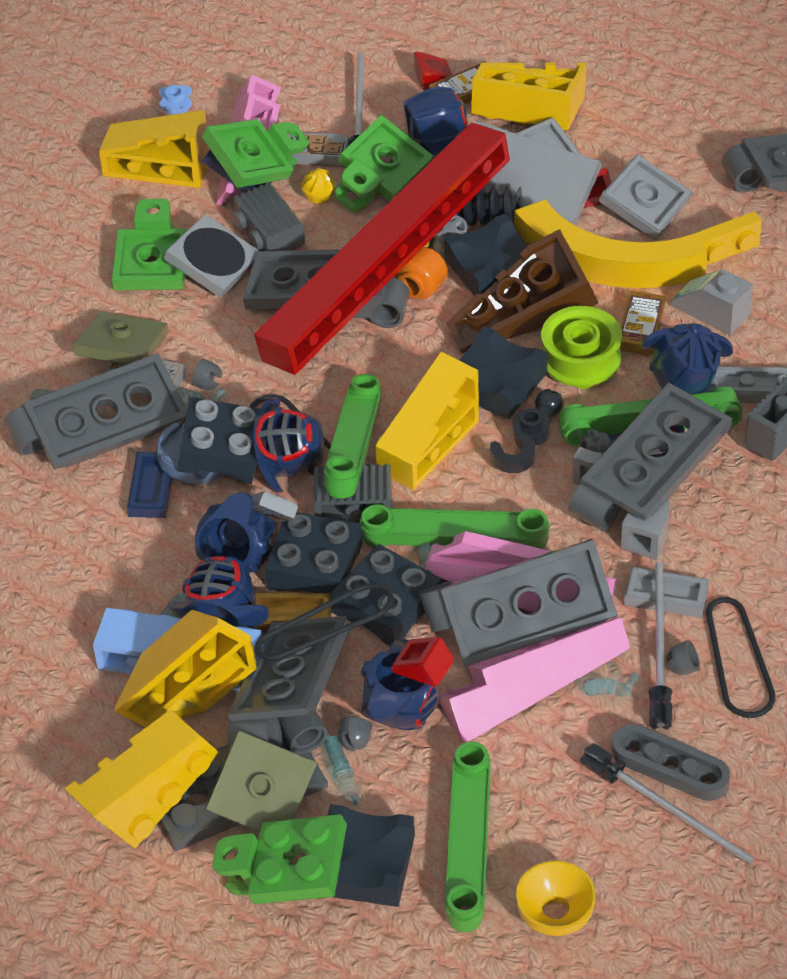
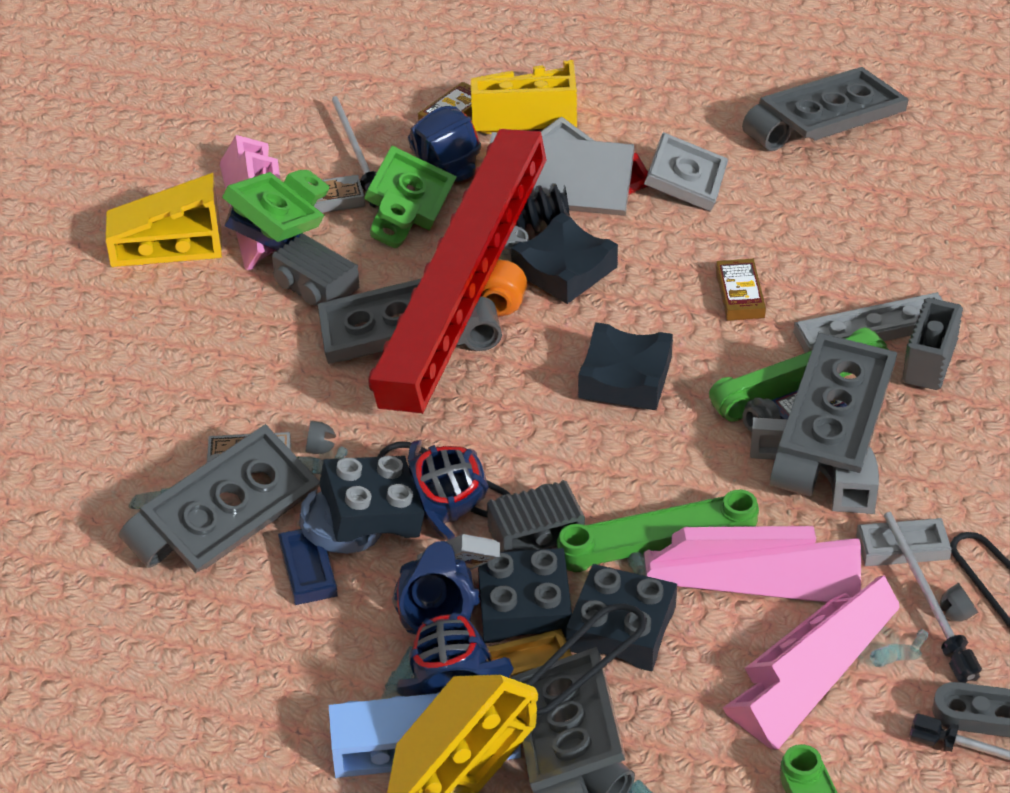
camera: 20 degrees left, 5 degrees down
olive plate [74,311,168,365] -> none
bright green plate [112,199,188,290] -> none
light blue plate [159,85,192,115] -> none
tile [164,214,259,298] -> none
yellow plate [301,168,335,204] -> none
bright green piece [324,374,382,499] -> none
dark grey hinge [338,717,372,751] -> none
dark blue piece [361,639,439,730] -> none
yellow wedge [375,352,479,490] -> none
red slope [391,637,454,686] -> none
red slope [414,51,453,89] -> none
dark grey hinge [419,539,618,666] -> none
reddish brown wedge [446,229,598,354] -> none
black piece [490,389,564,473] -> none
yellow arch [514,199,762,288] -> none
lime wheel [541,306,622,389] -> none
dark blue piece [641,323,733,395] -> none
light grey slope [670,269,753,335] -> none

